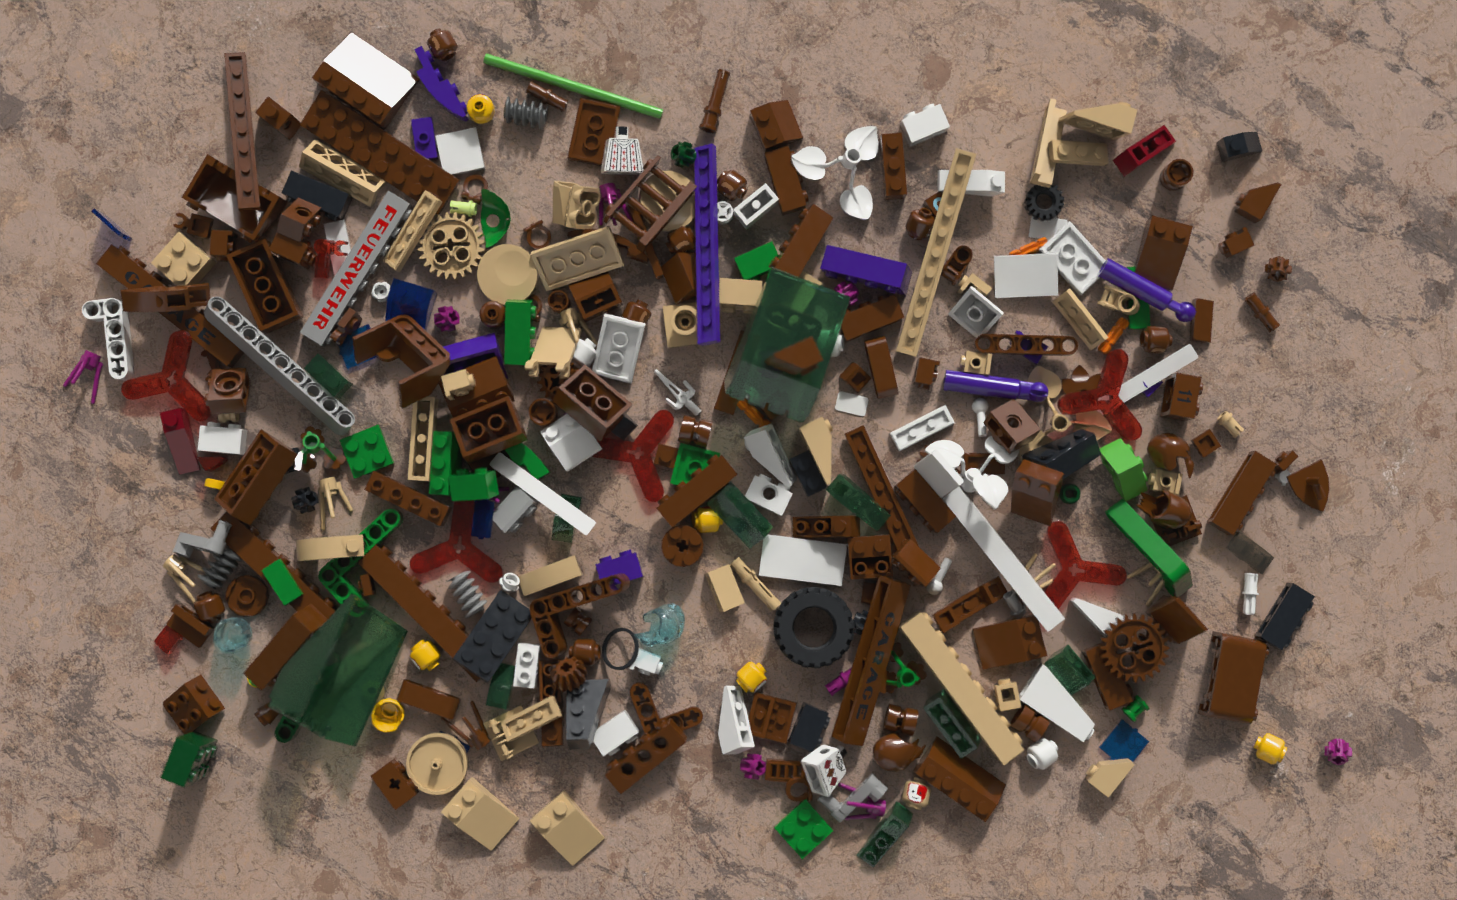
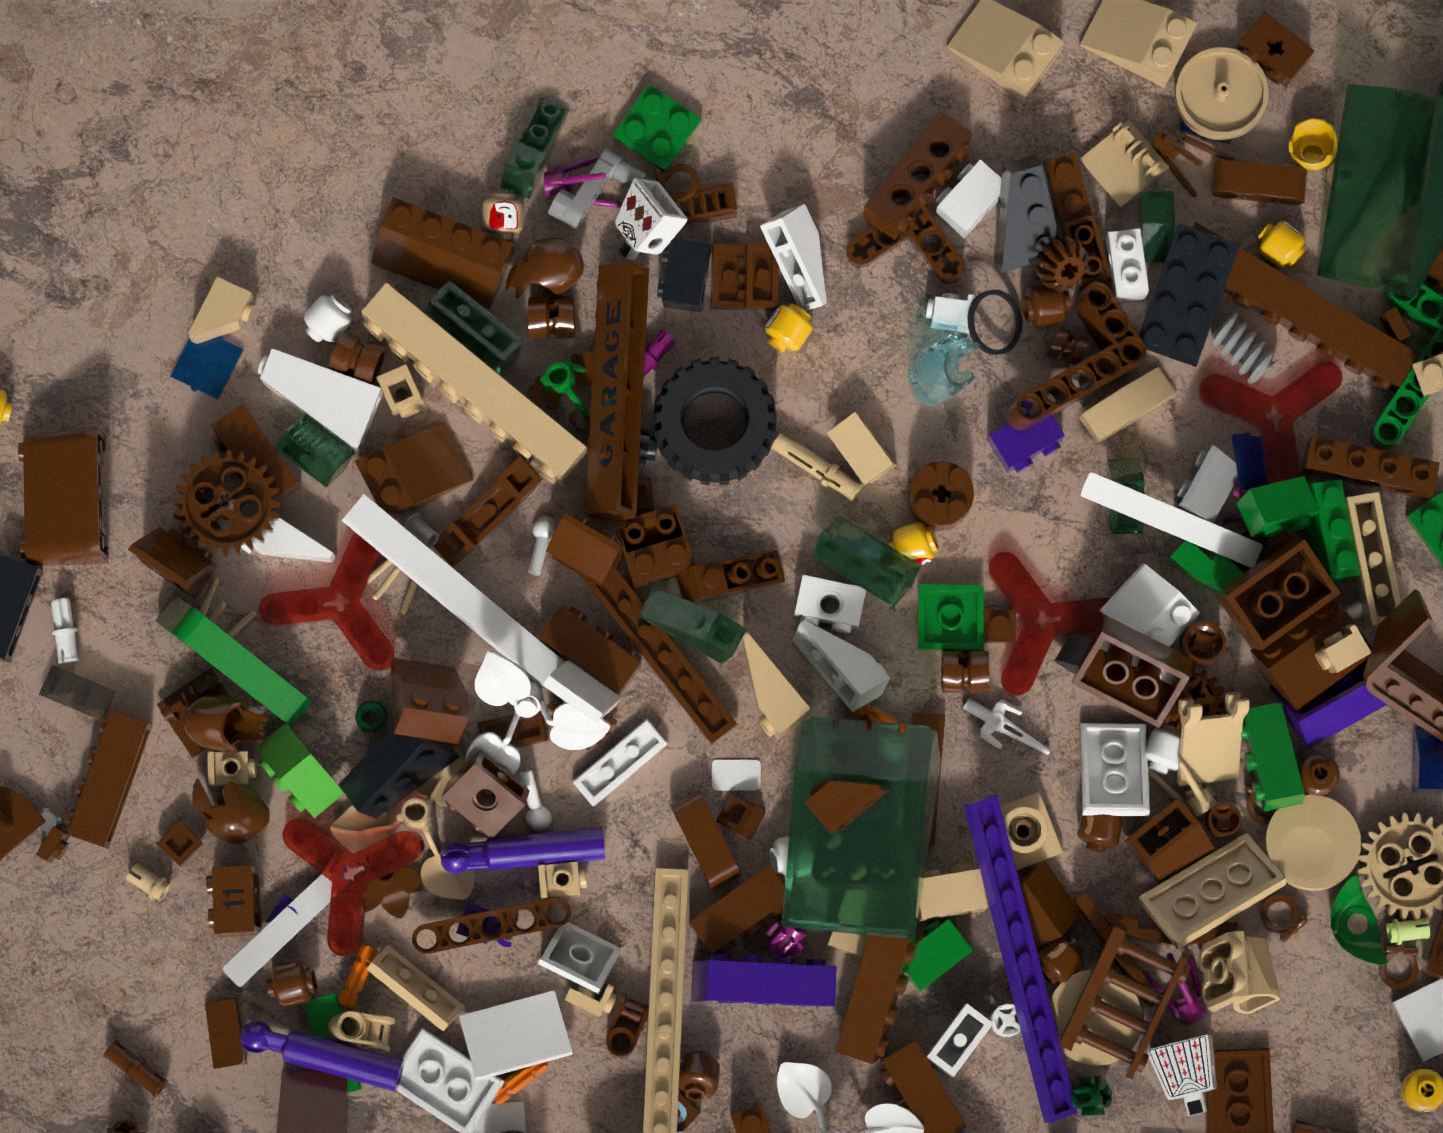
camera: 170 degrees right, 5 degrees down
magenta gear [434,306,460,332] -> none
white plate [499,573,520,592] -> none
tan plate [501,696,562,742] -> none
dark grey piece [503,96,549,130] -> none
reddish brown brick [656,455,738,528] -> none
reddish brown head [717,170,748,201] -> none
magenta gear [740,753,766,780] -> none
white tile [759,534,847,586] -> none
black brick [789,450,827,497] -> none
reddish brown brick [913,357,940,390] -> none
green bush [1121,695,1150,723] -> none

